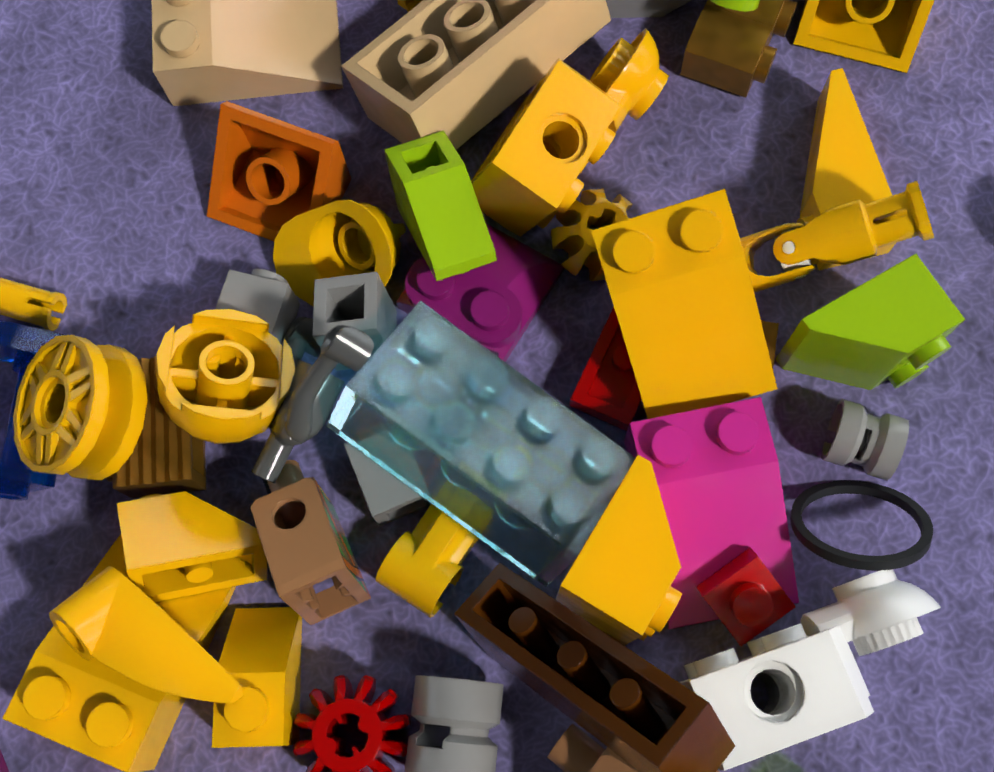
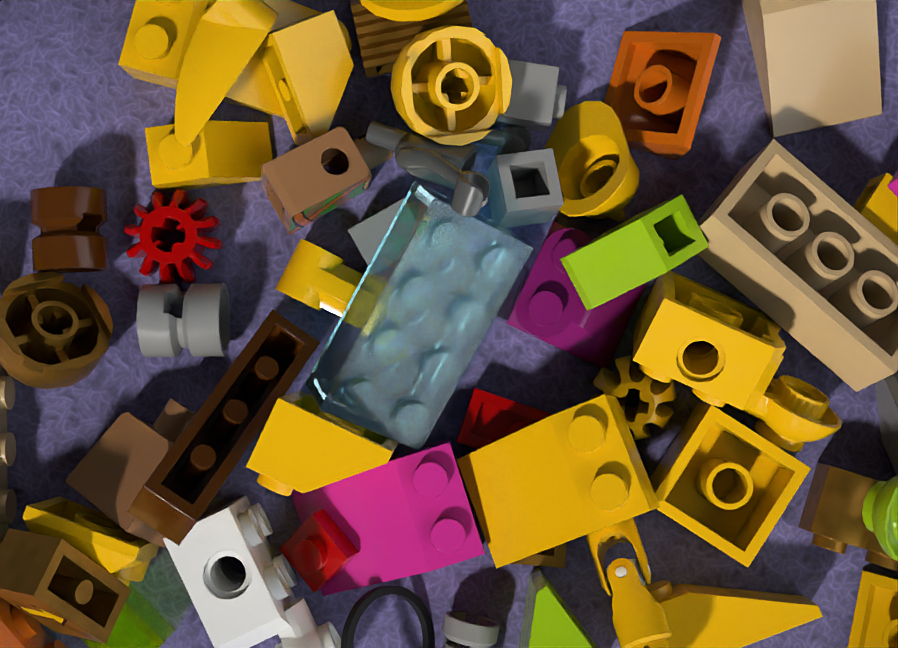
camera: 80 degrees right, 15 degrees up
none -> yellow brick [649,402,811,568]

